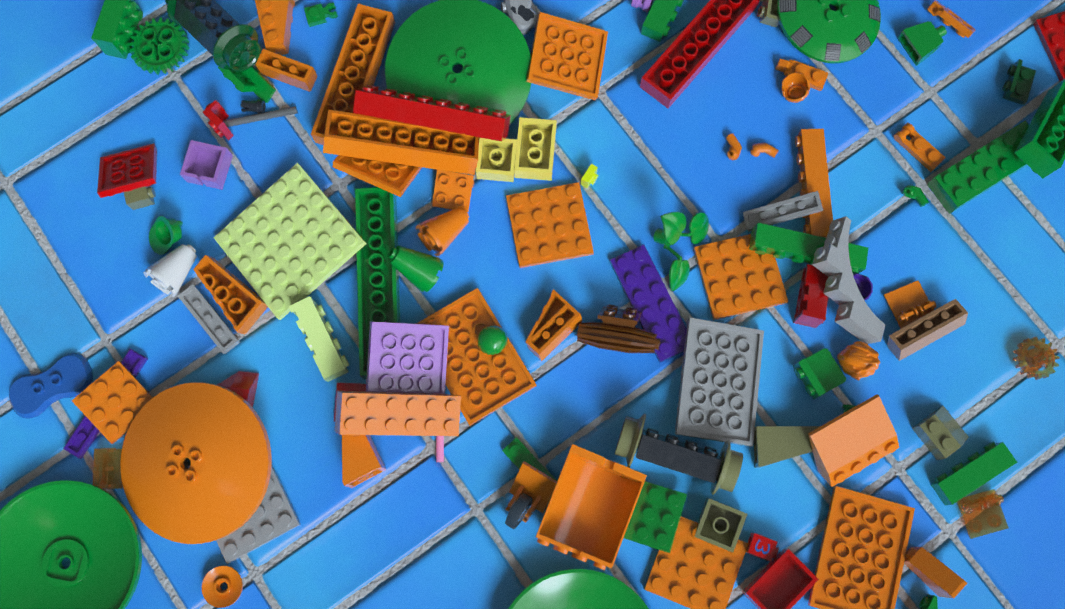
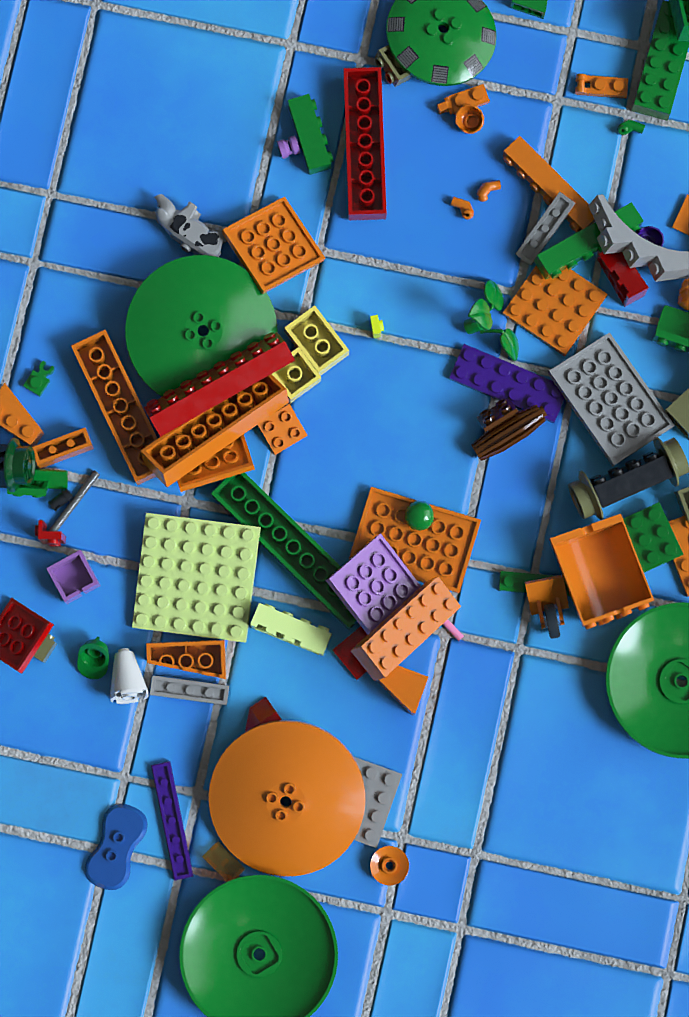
camera: 45 degrees left, 5 degrees up
orange plate [72,361,153,444] -> none
green cone [388,245,444,292] -> none
orange cone [416,208,469,256] -> none
orange plate [506,182,594,268] -> none
orange wedge [526,289,583,361] -> none

